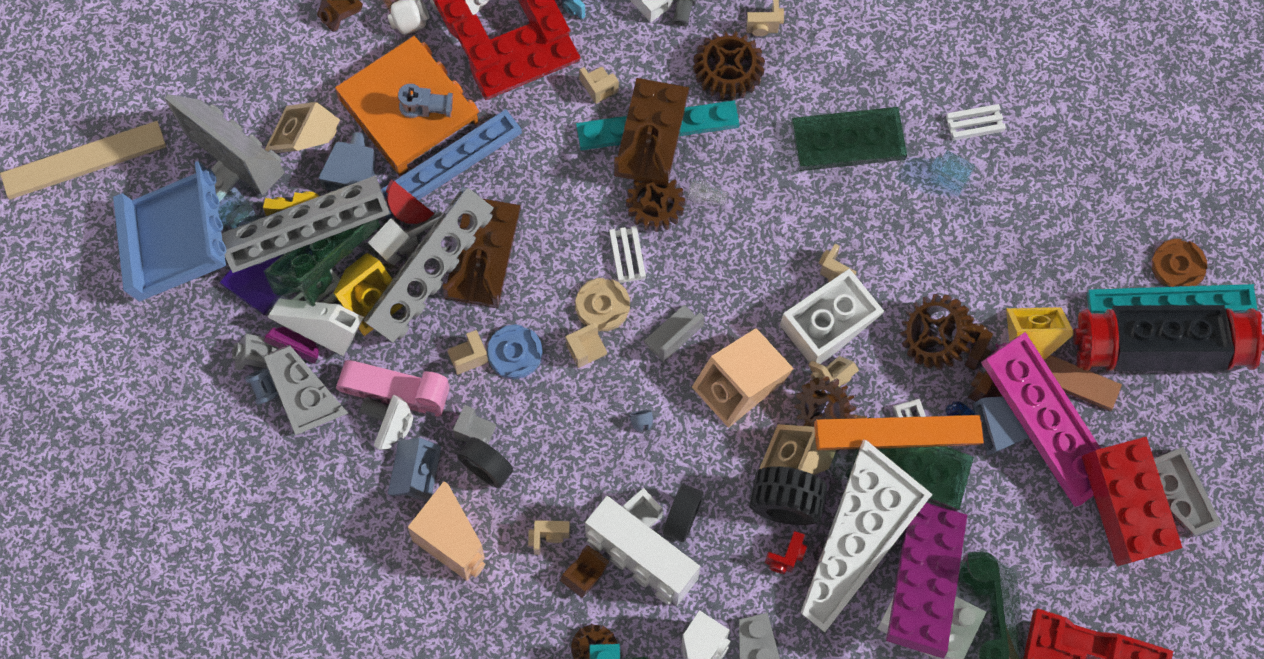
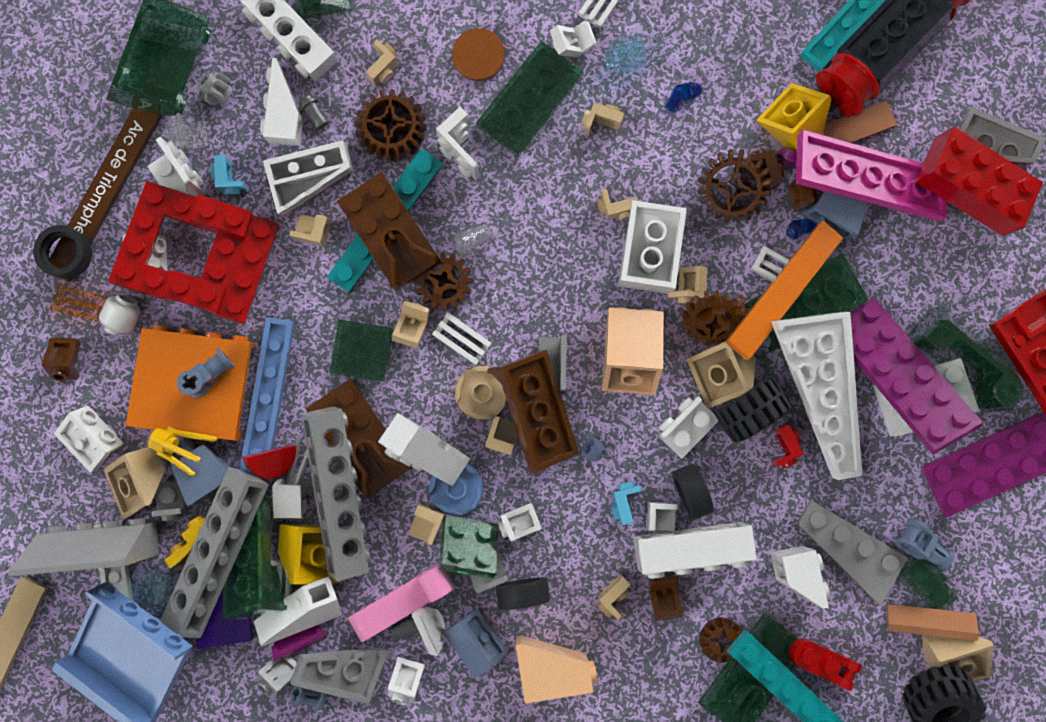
camera: 40 degrees left, 15 degrees up
none -> white bracket [54,406,124,473]
none -> yellow plant [148,427,217,476]
none -> light grey bracket [152,481,187,521]
none -> white wedge [263,140,354,216]
none -> clear green plate [329,319,393,382]
none -> white wedge [379,413,471,486]
none -> white bracket [388,657,425,705]
none -> tan bracket [392,301,430,349]
none -> white bracket [436,107,480,181]
none -> clear green plate [439,515,498,579]
none -> dark orange tile [452,28,504,82]
none -> reddish brown plate [487,350,579,473]
none -> white bracket [498,503,542,542]
none -> white bracket [550,21,596,58]
none -> tan bracket [581,102,624,136]
none -> medium azure bracket [610,481,642,525]
none -> white bracket [658,396,718,459]
none -> clear blue arm [664,82,702,113]

